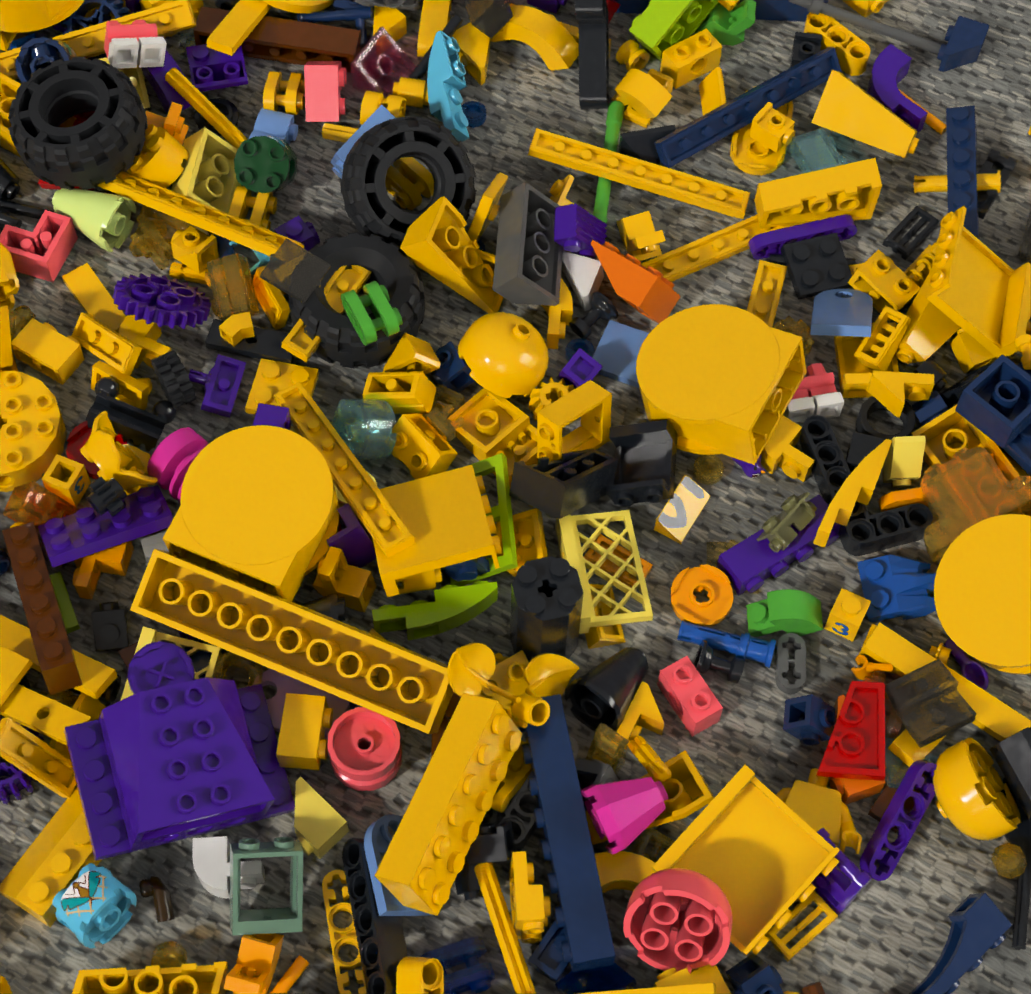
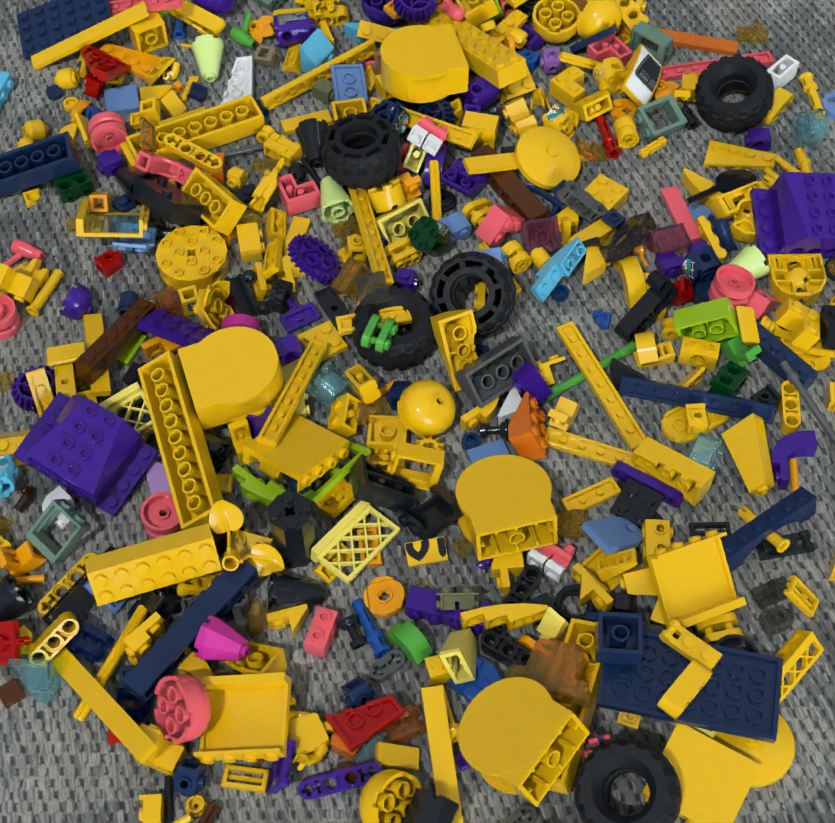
camera: 50 degrees right, 5 degrees down
black gear [87,476,127,517] -> none
dark purple tile [127,641,195,694] -> none
yellow piece [219,311,255,347] -> none
yellow brick [276,693,333,770] -> none
light yellow slope [294,777,349,859] -> none
yellow slope [383,333,441,375] -> none
yellow plate [467,172,509,242] -> none
dark purple brick [557,348,603,389] -> none
yellow axle [628,736,671,784] -> none
light orange hand [851,655,893,680] -> none
clear smoke slope [885,659,976,748] -> none
none -> yellow slope [265,207,287,240]
none -> light yellow slope [439,628,478,684]
none -> yellow tile [557,217,571,246]
none -> blue tile [593,310,612,330]
none -> dark green brick [709,361,750,396]

